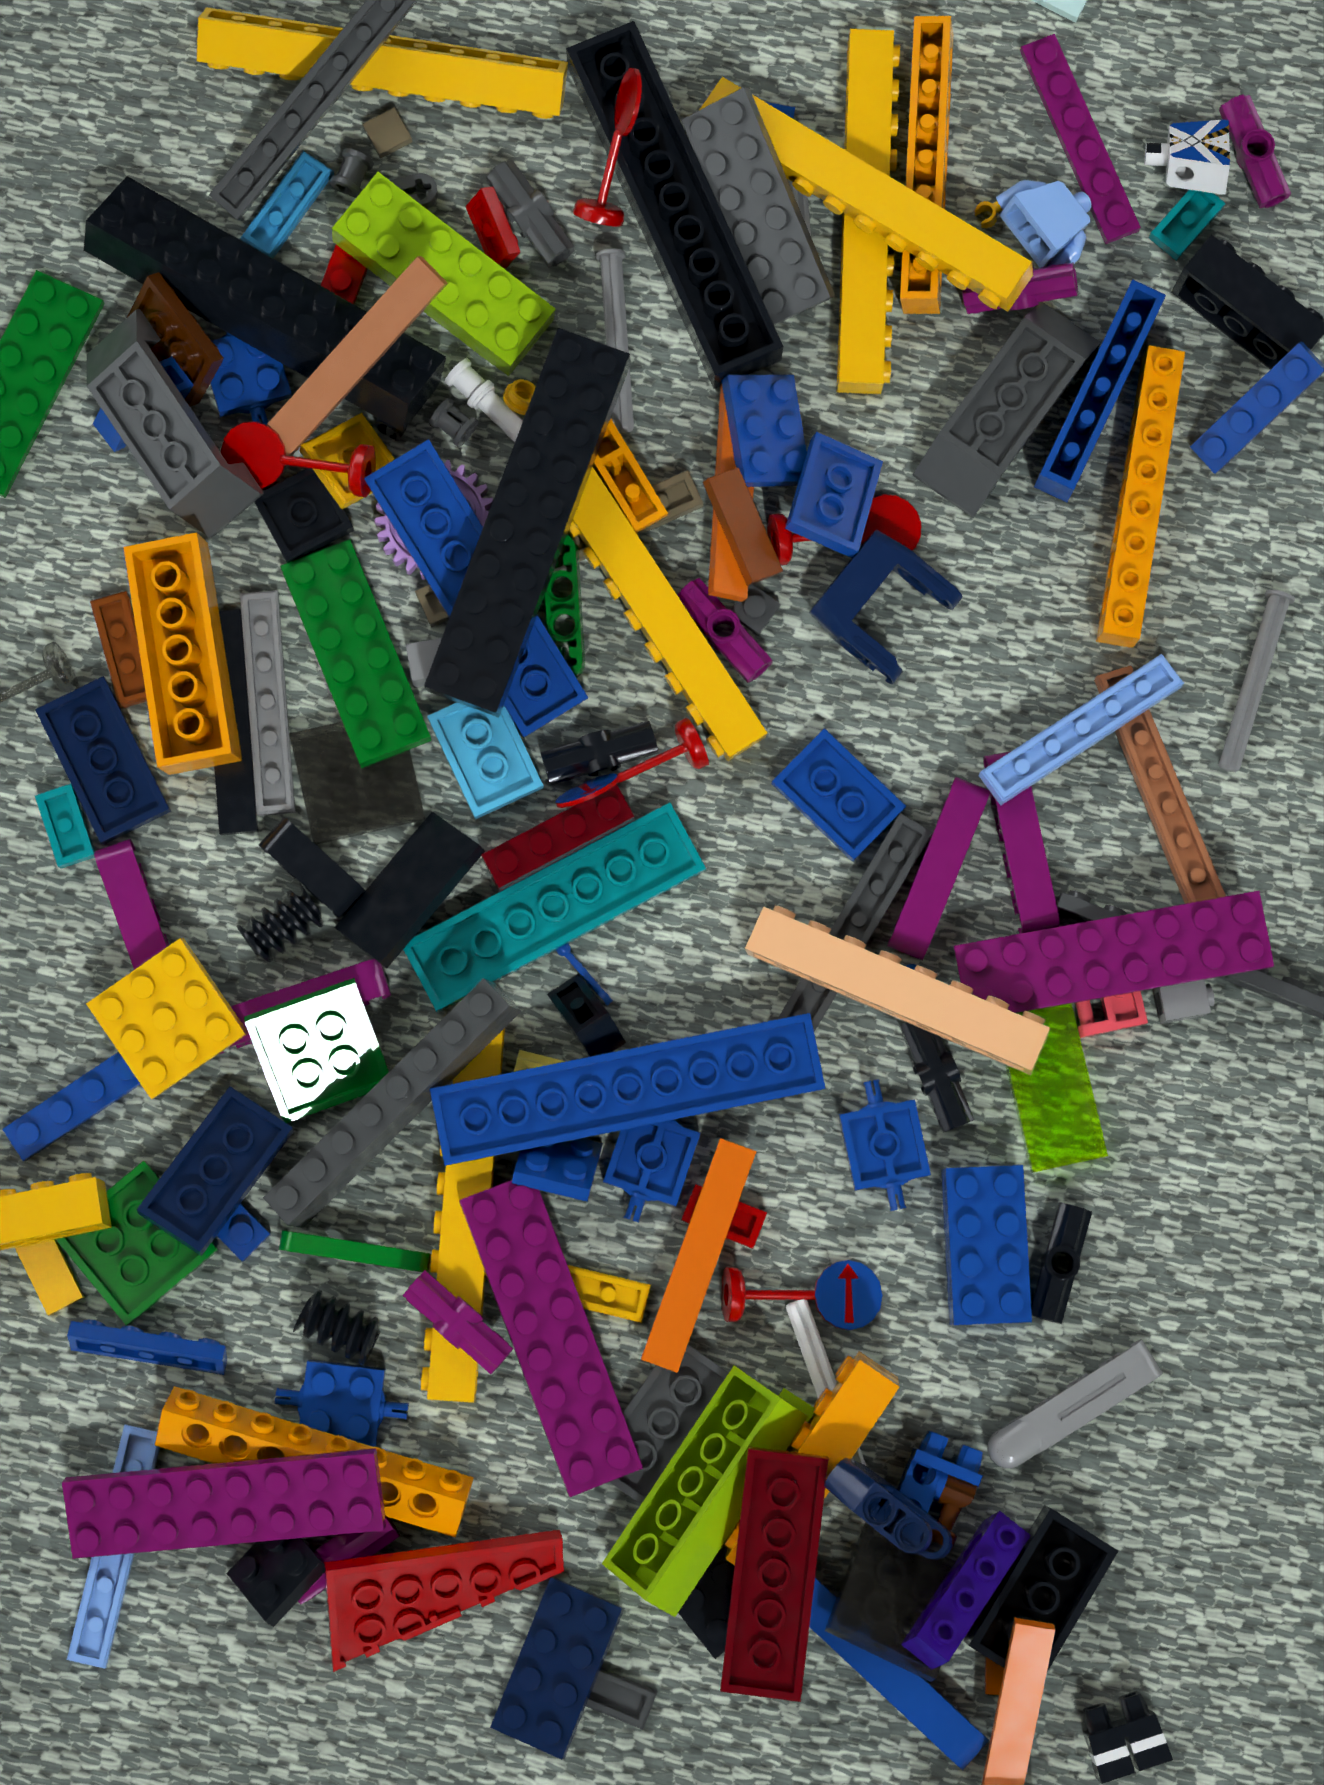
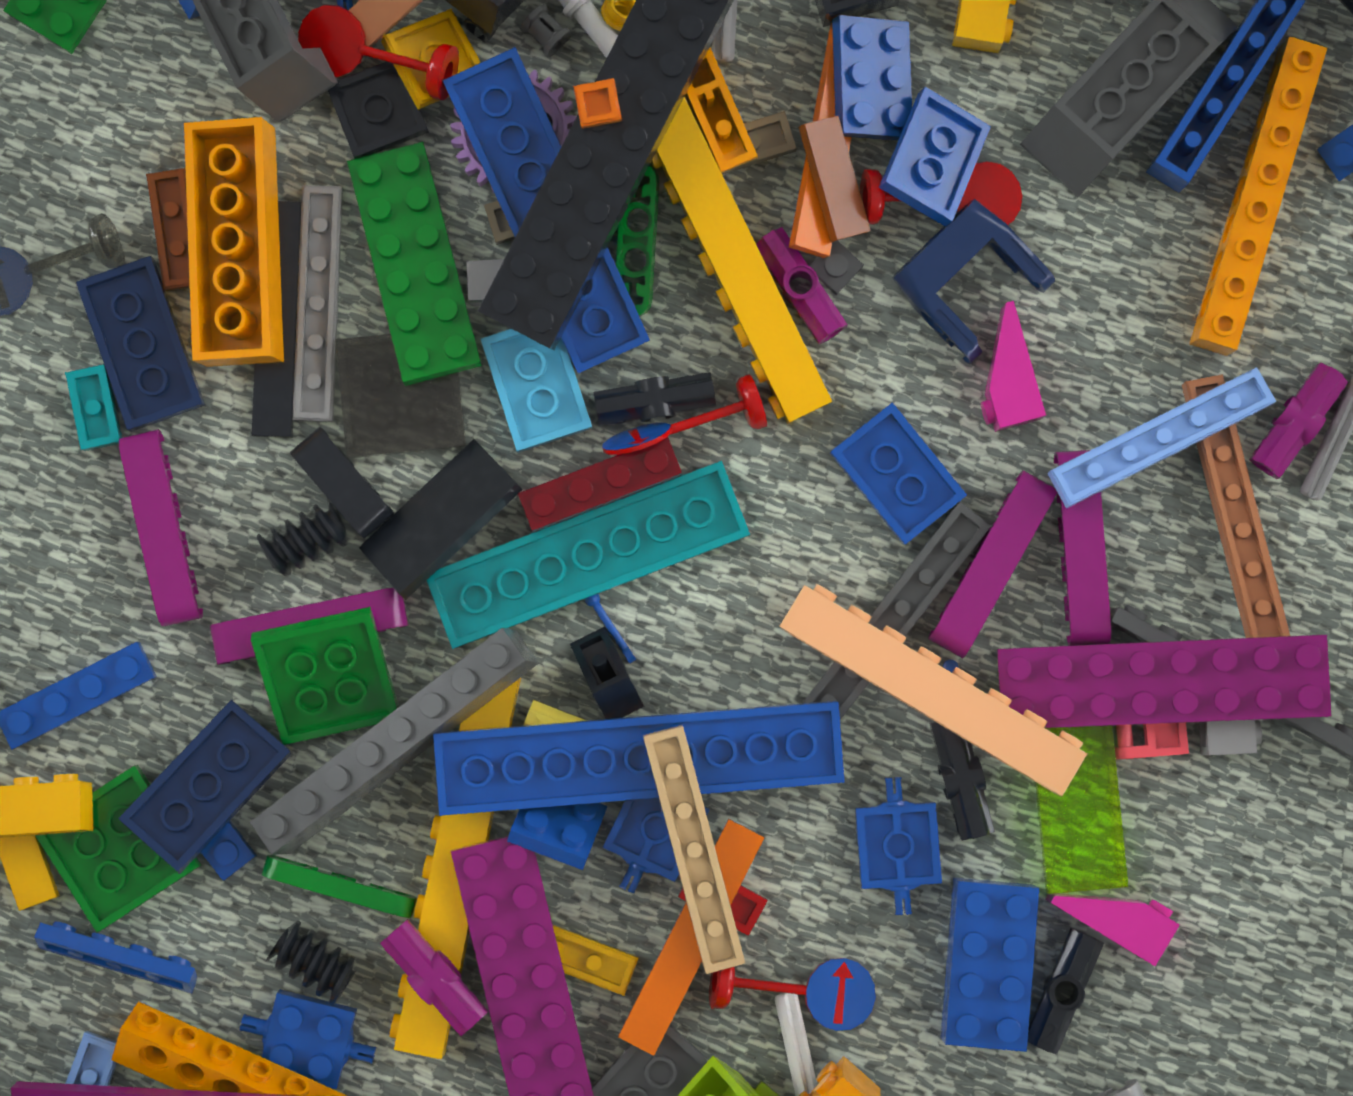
camera: 15 degrees right, 5 degrees up
yellow plate [86,937,248,1100] -> none
none -> orange tile [573,78,622,129]
none -> tan plate [643,725,745,974]
none -> dark pink slope [981,301,1046,432]
none -> dark pink slope [1045,893,1180,966]
none -> magenta piece [1249,362,1348,479]

